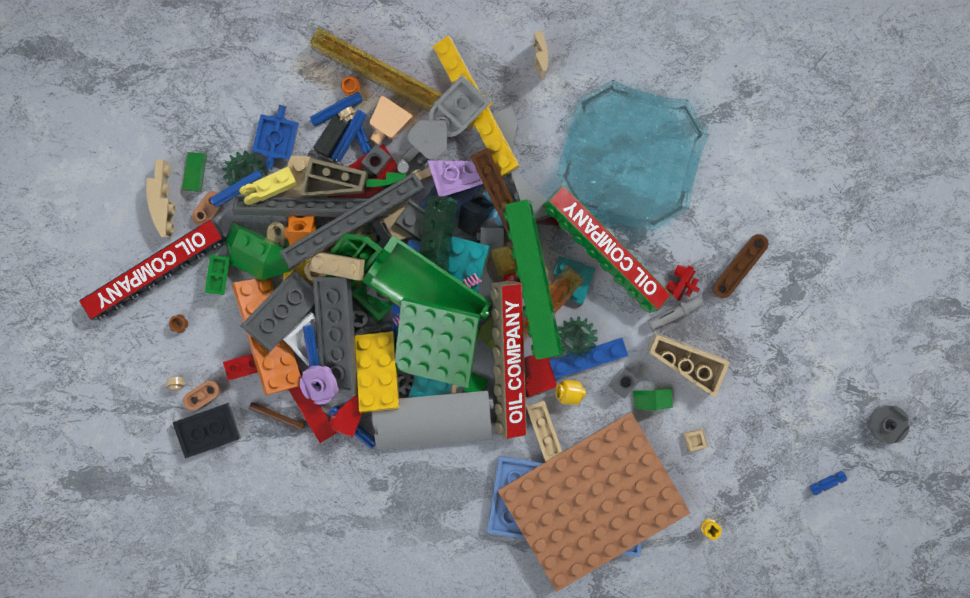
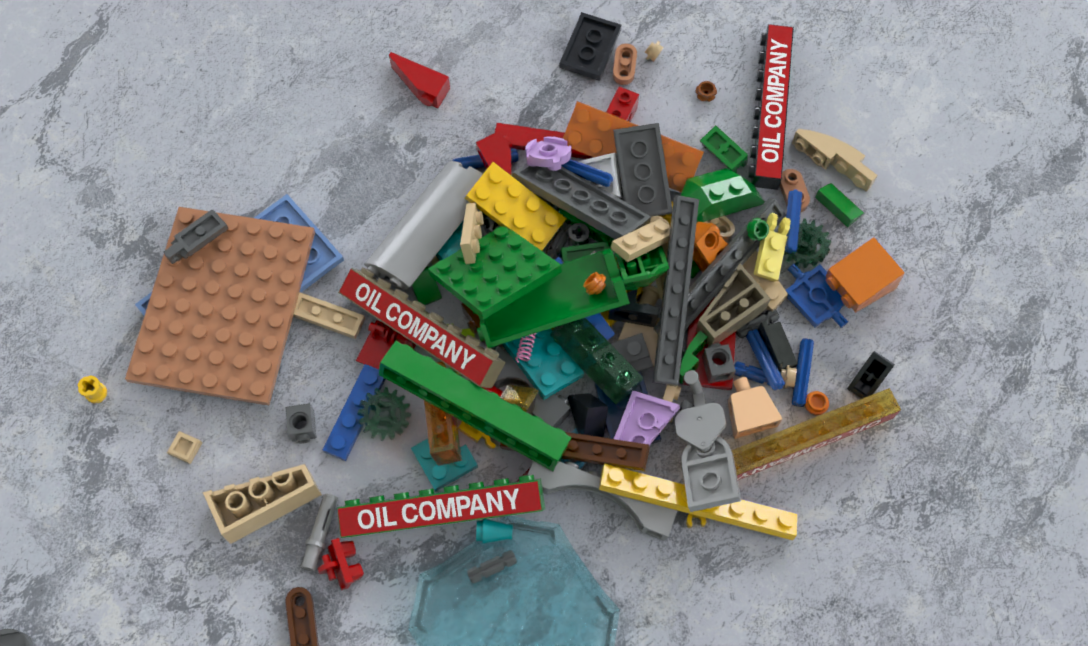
camera: 130 degrees right, 20 degrees down
reddish brown bar [249,402,305,431] -> none
tan slope [532,30,548,81] -> none
yellow head [556,380,586,405] -> none
green slope [633,388,673,410] -> none
blue axle [809,471,847,495] -> none
none -> dark grey hinge [163,209,229,264]
none -> red slope [389,52,450,108]
none -> tan plate [460,202,483,264]
none -> dark grey axle [467,550,517,584]
none -> teal cone [476,519,513,544]
none -> orange plate [583,272,606,295]
none -> green plate [747,218,769,241]
none -> orange slope [826,237,905,313]
none -> black slope [847,351,895,402]

